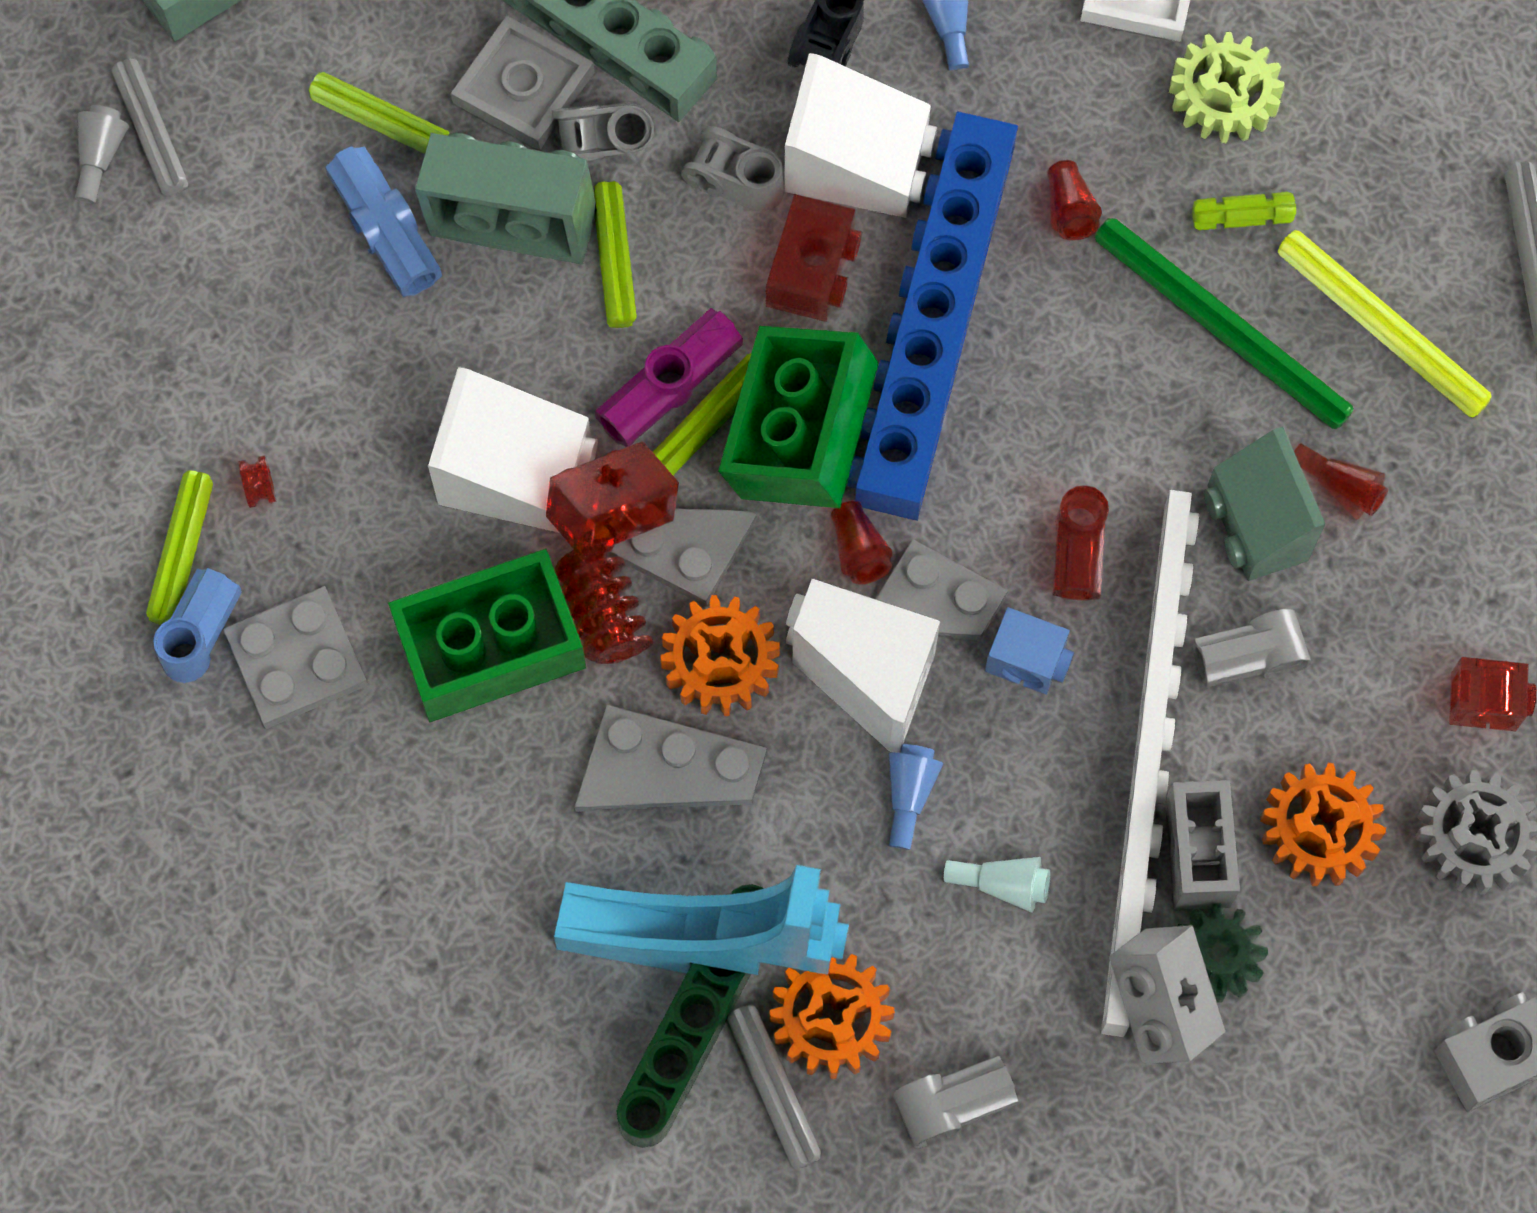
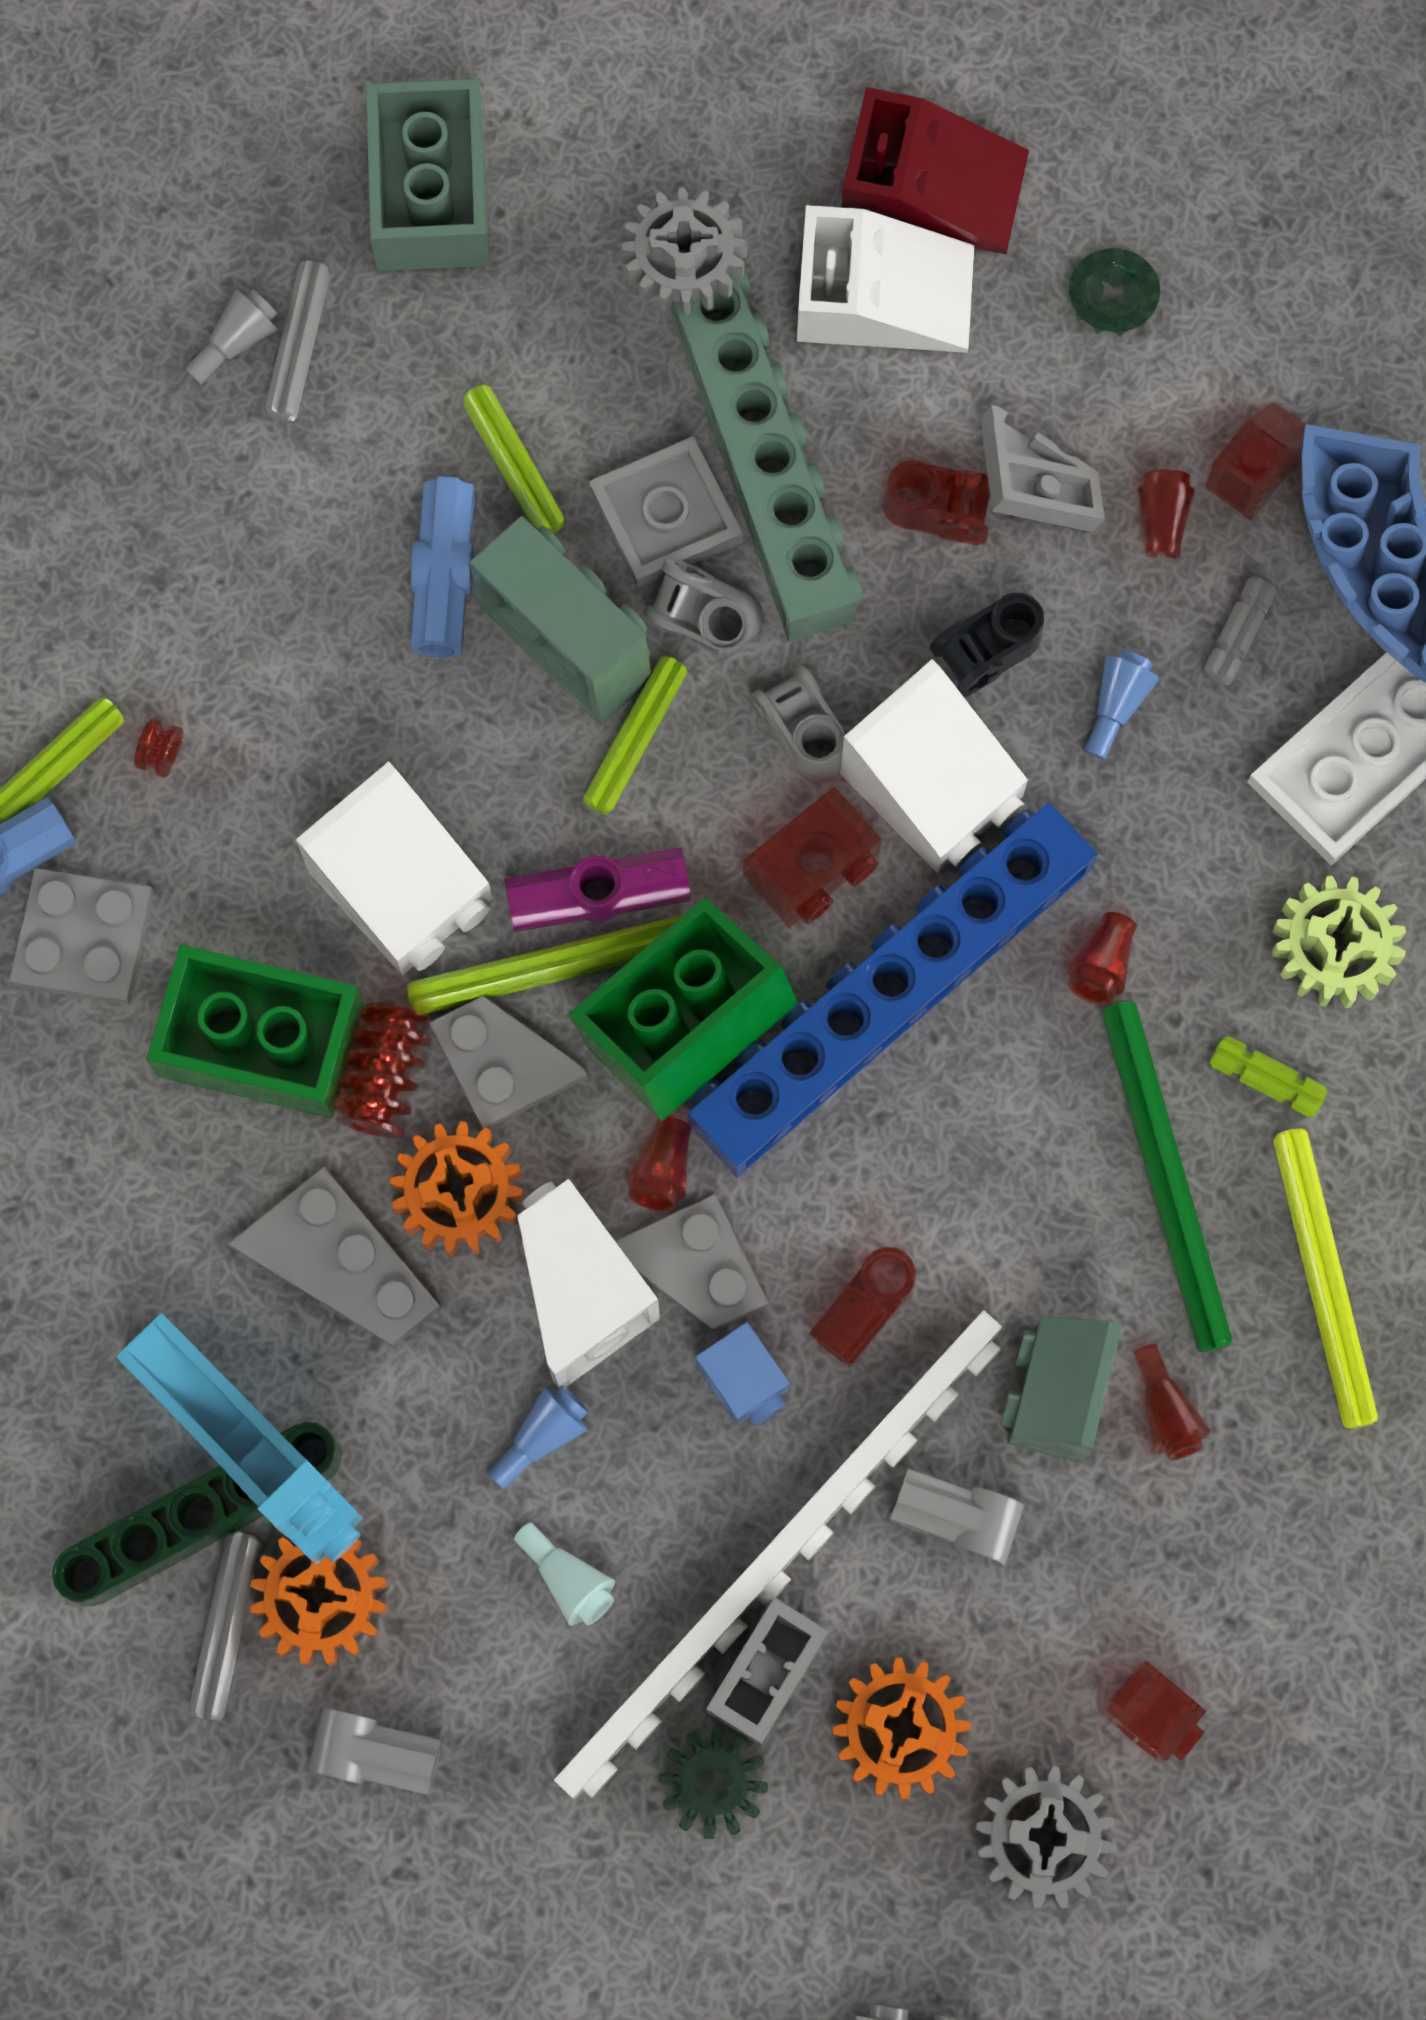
camera: 35 degrees right, 5 degrees up
clear red brick [546,441,679,558] -> none
light grey brick [1109,925,1225,1063] -> none

